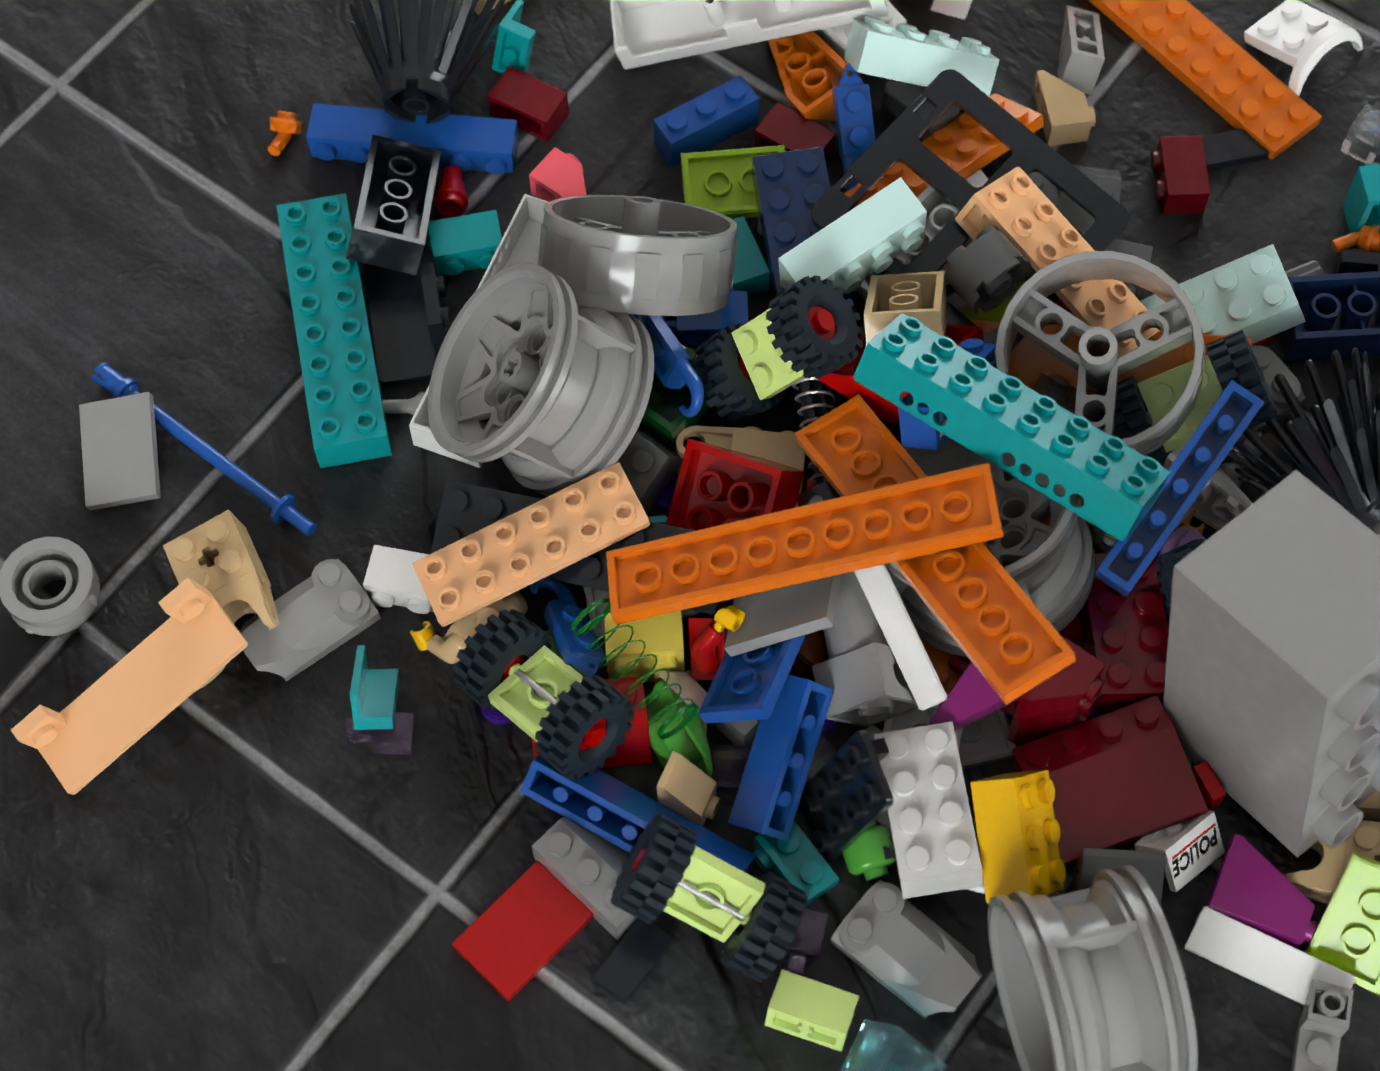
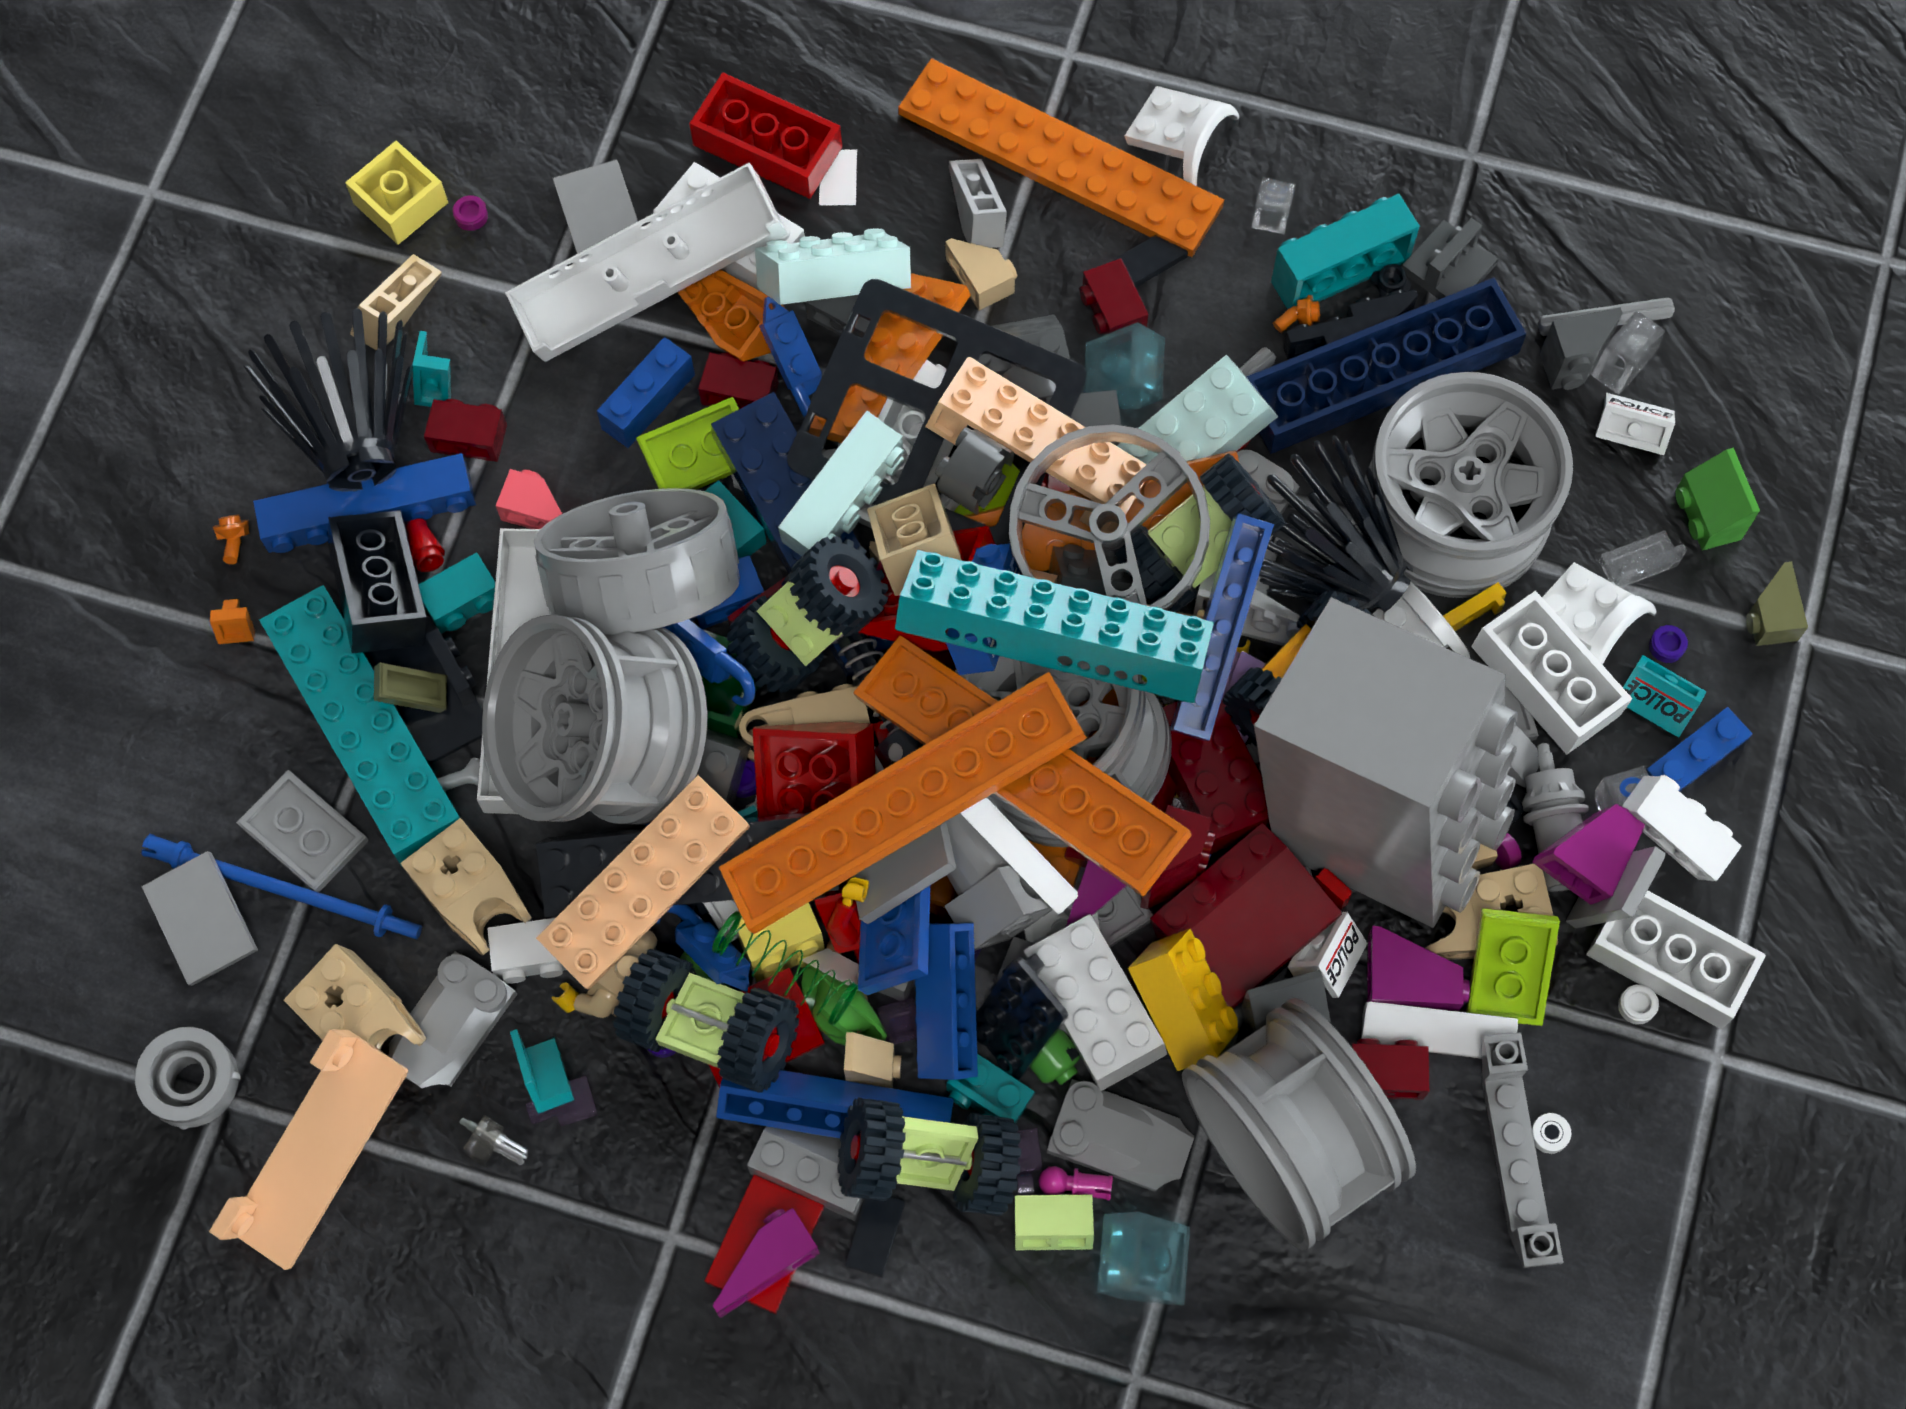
camera: 20 degrees left, 5 degrees up
none -> orange tile [210,599,255,644]
none -> light grey tile [236,770,369,892]
none -> olive tile [374,663,447,713]
none -> tan brick [400,818,532,956]
none -> clear smoke piece [460,1116,528,1167]
none -> magenta slope [713,1208,820,1318]
none -> dark pink pin [1038,1166,1113,1201]
none -> clear light blue slope [1083,322,1165,410]
none -> dark red brick [1351,1038,1429,1100]

